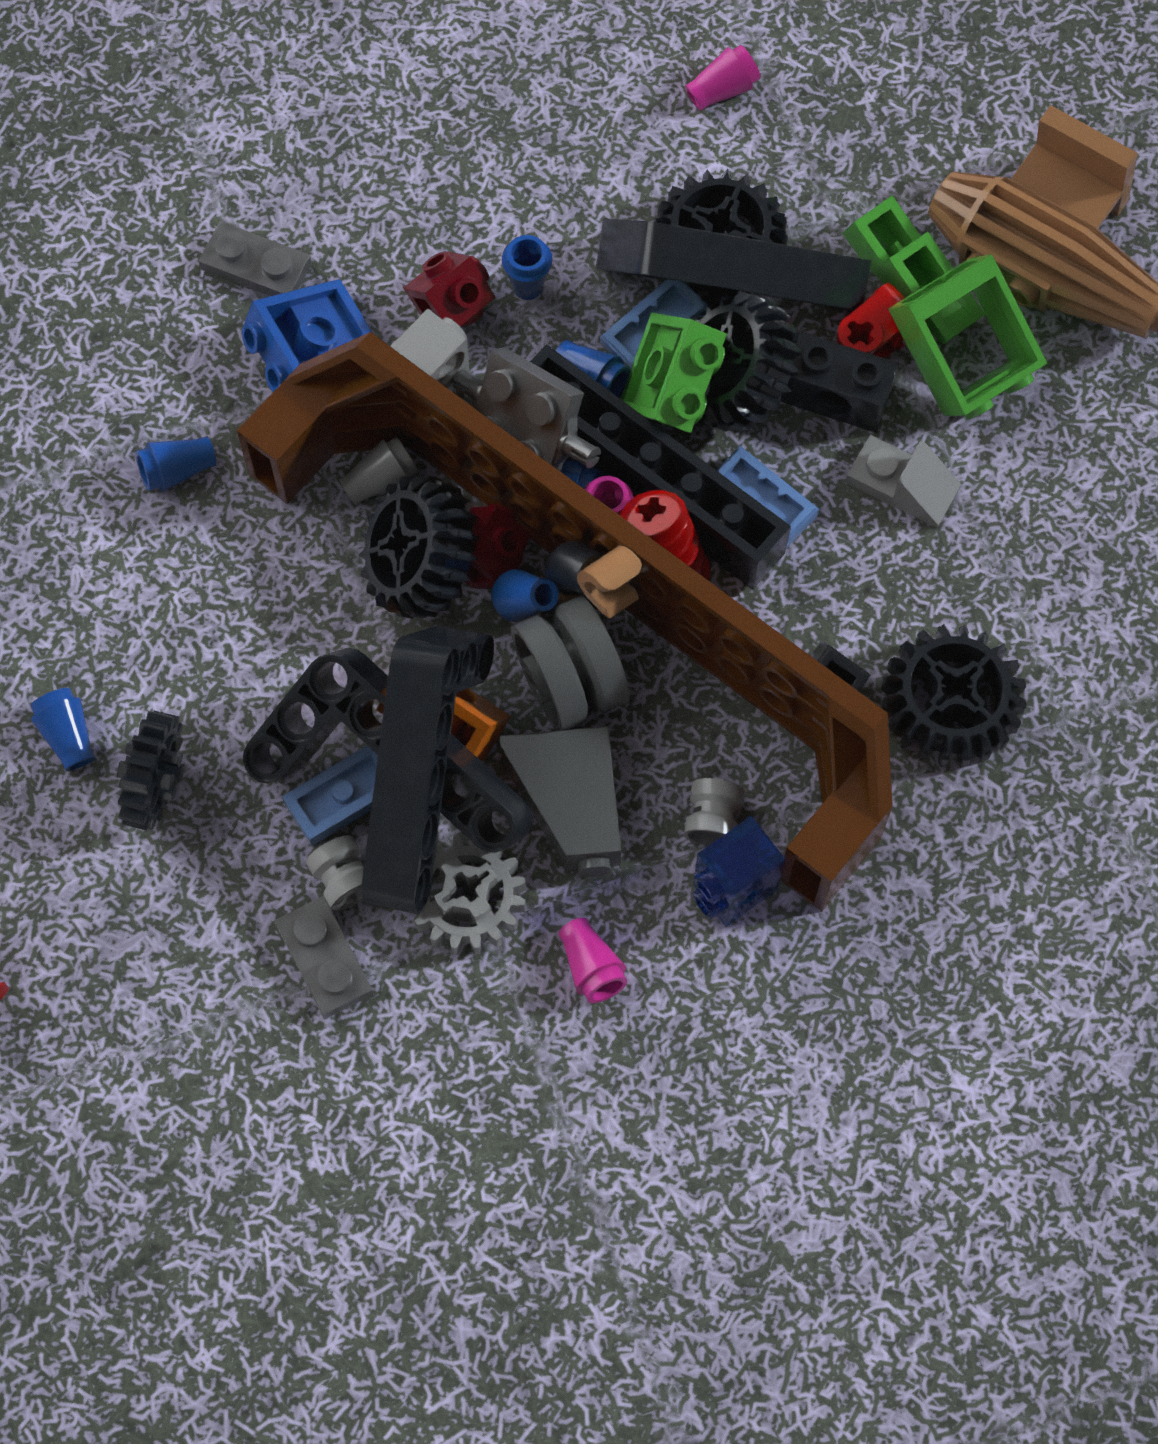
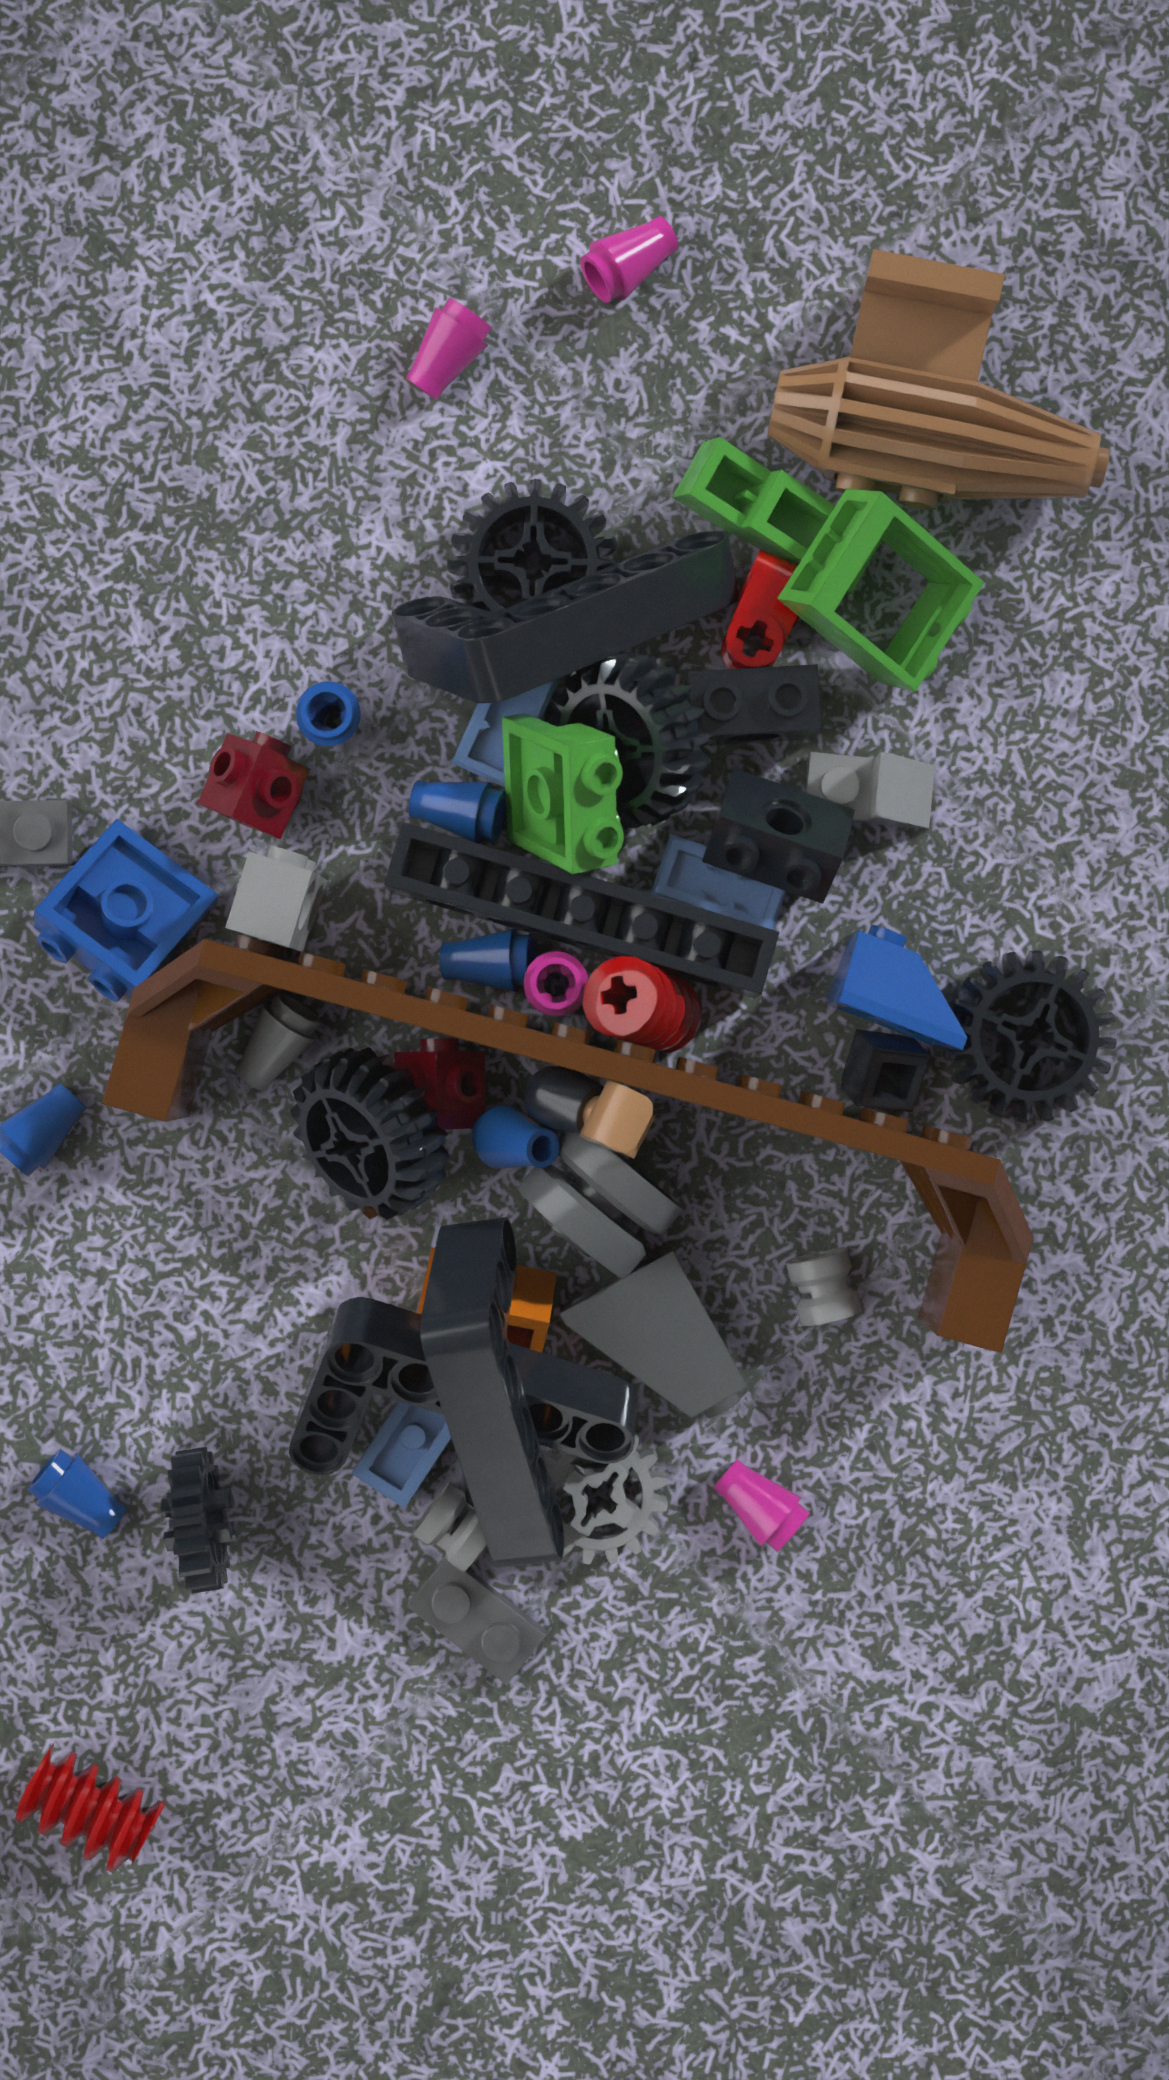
camera: 30 degrees left, 20 degrees up
flat silver plate [452,347,601,472] -> none
clear blue brick [692,816,785,927] -> none
none -> dark pink cone [580,216,678,303]
none -> black brick [702,768,855,904]
none -> blue slope [824,924,967,1050]

